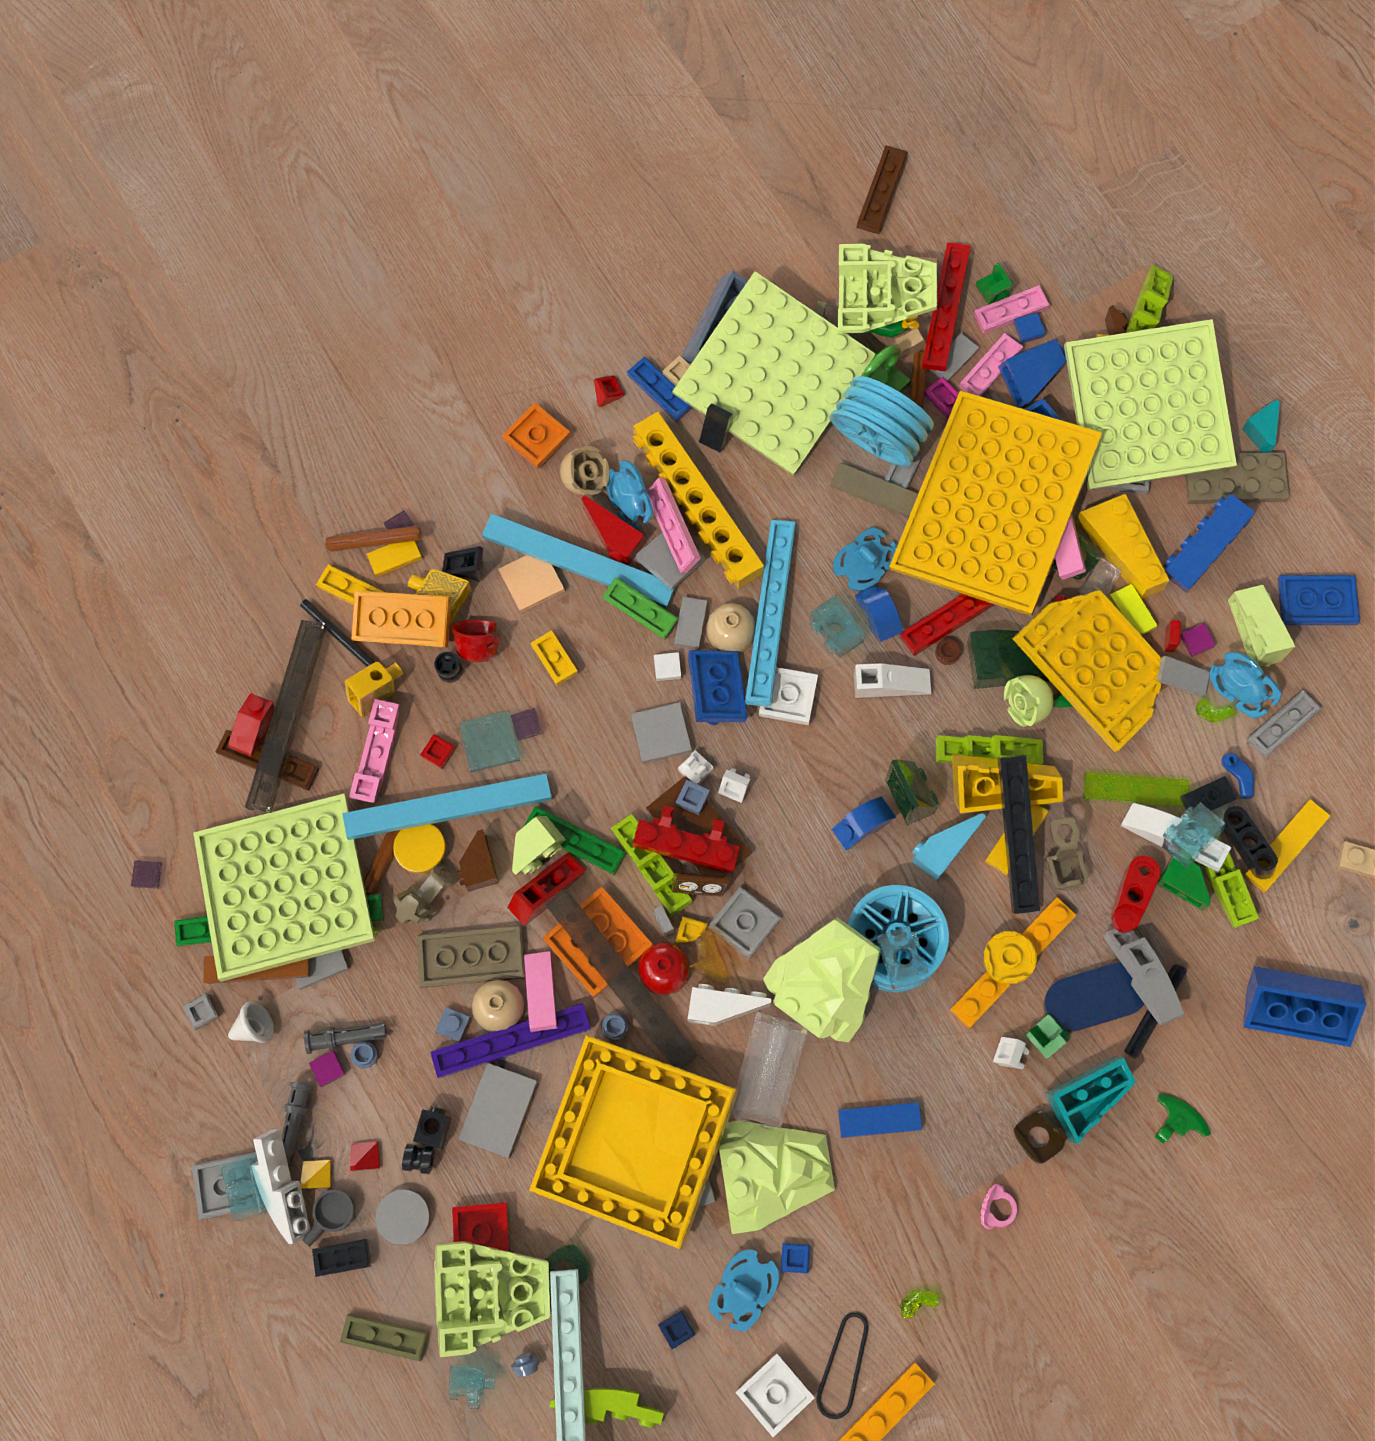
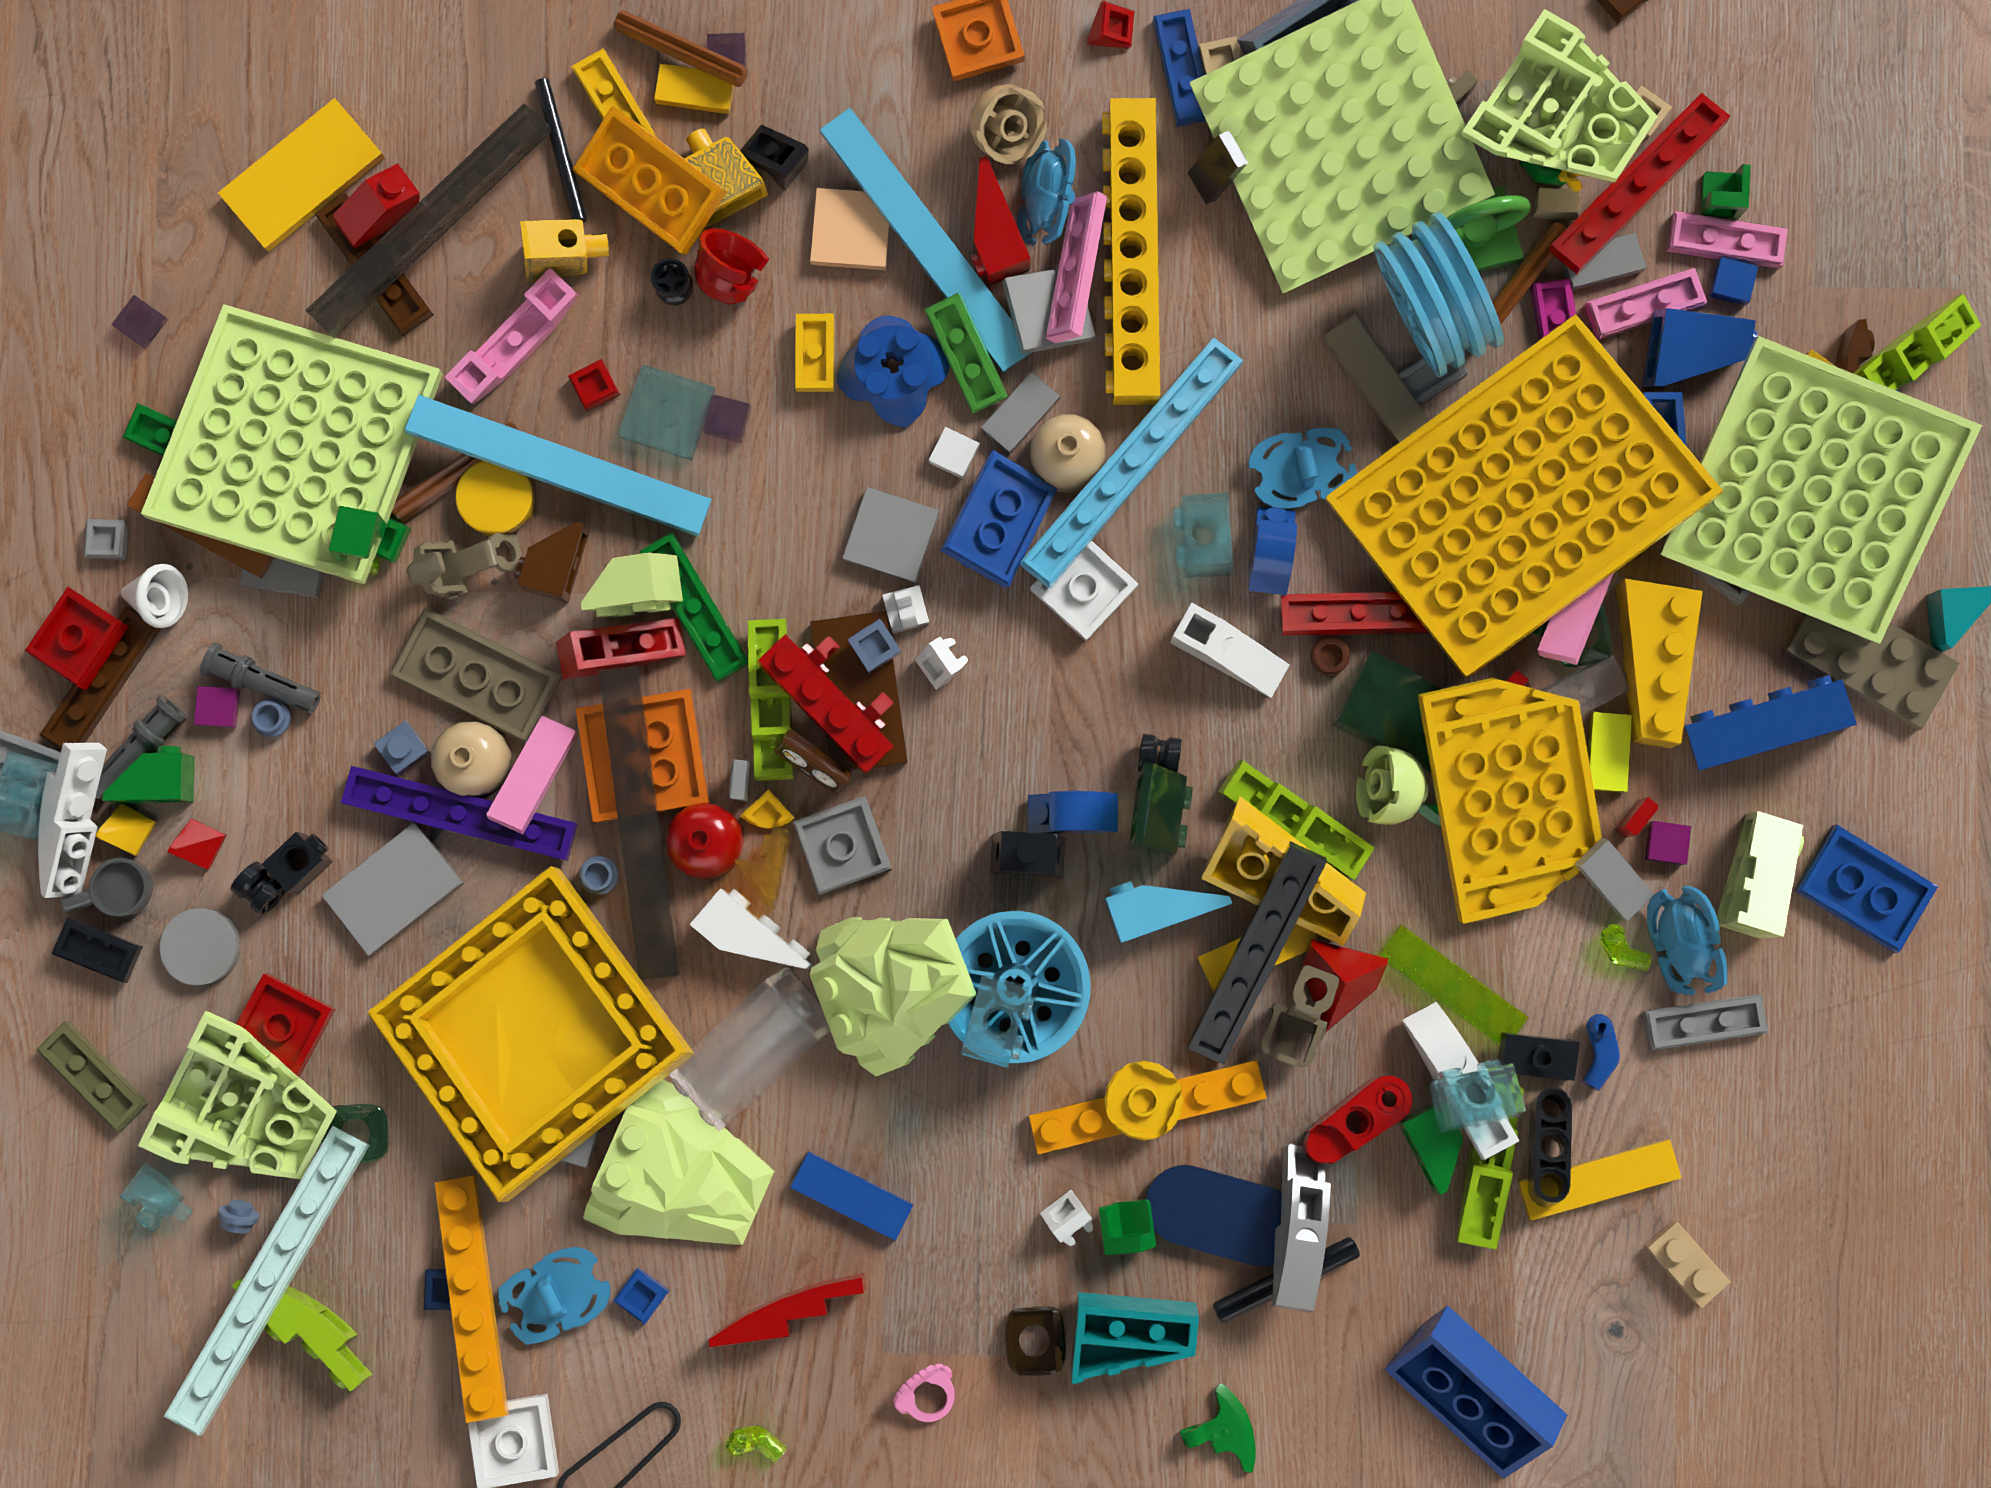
camera: 30 degrees right, 10 degrees up
none -> red tile [25,587,129,691]
none -> reddish brown tile [39,606,162,749]
none -> green slope [103,746,194,804]
none -> yellow tile [218,98,385,252]
none -> green panel [328,506,387,562]
none -> light orange plate [435,1175,509,1423]
none -> red slope [708,1273,866,1348]
none -> blue brick [837,315,950,428]
none -> black torso [990,831,1066,877]
none -> black wheel [1138,733,1182,777]
none -> red slope [1302,939,1388,1032]

